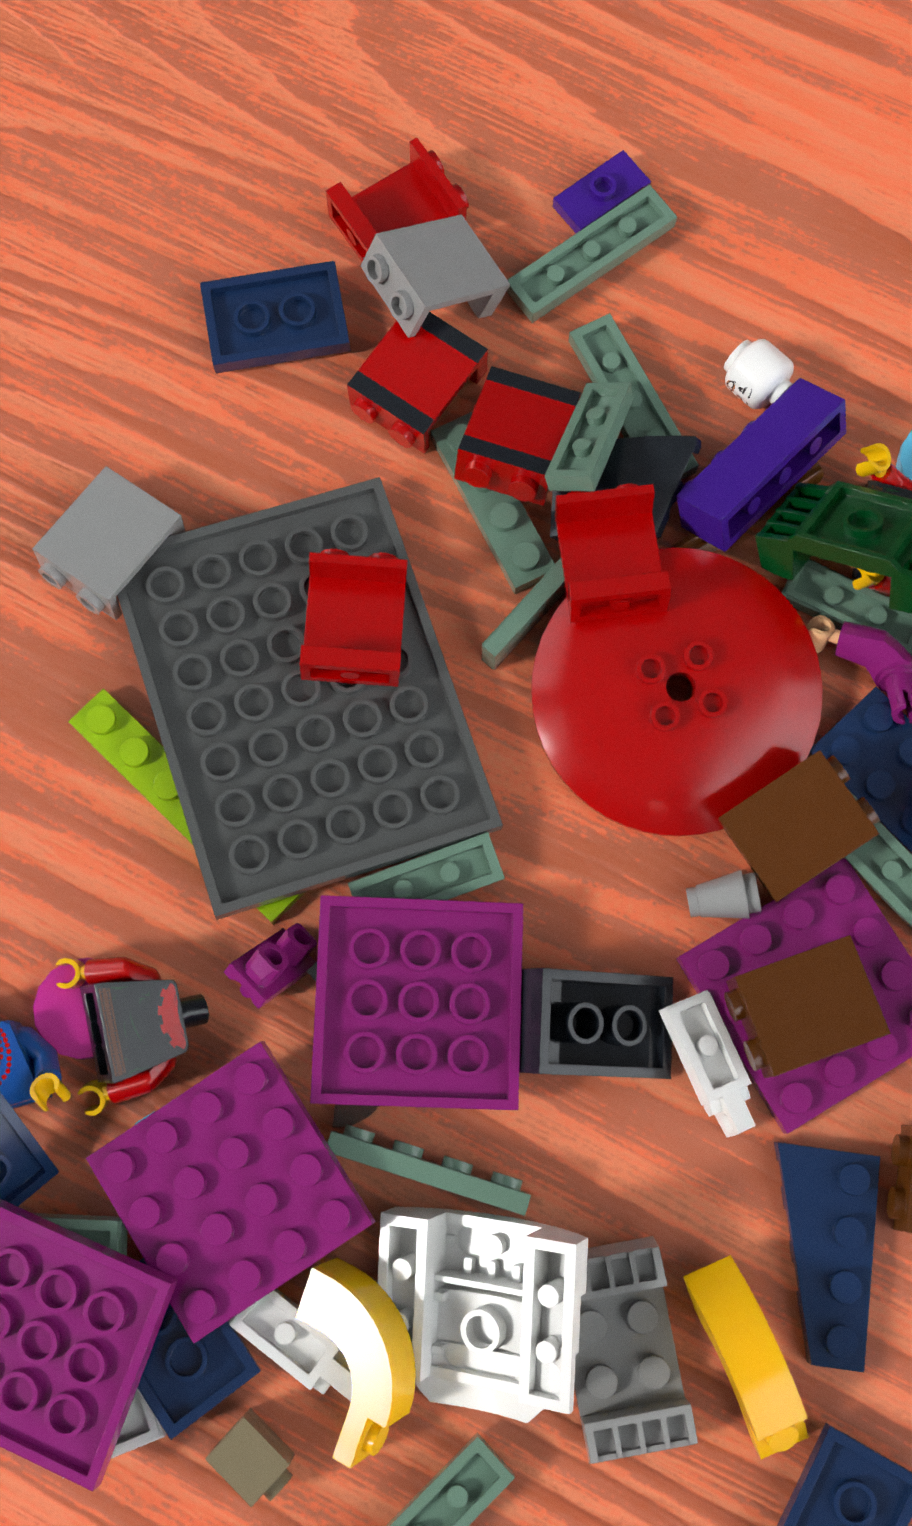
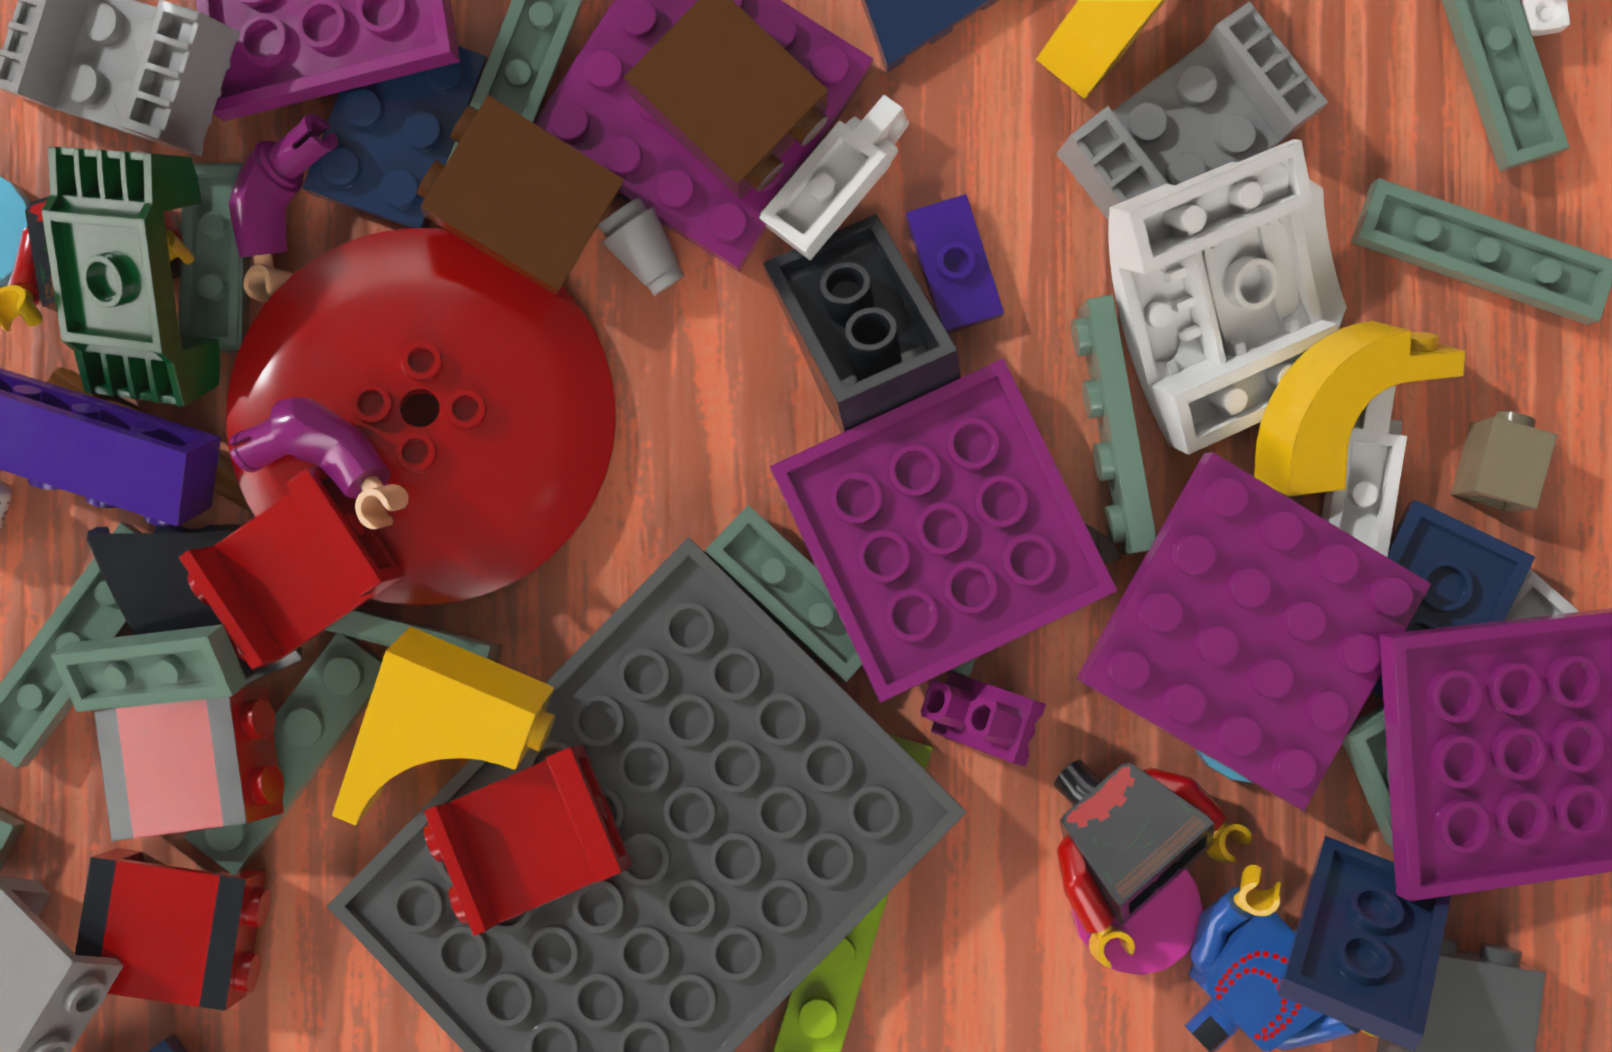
camera: 115 degrees left, 10 degrees up
none -> magenta arm [230,397,408,529]
none -> yellow arch [332,626,556,826]
none -> dark purple plate [905,194,1004,333]

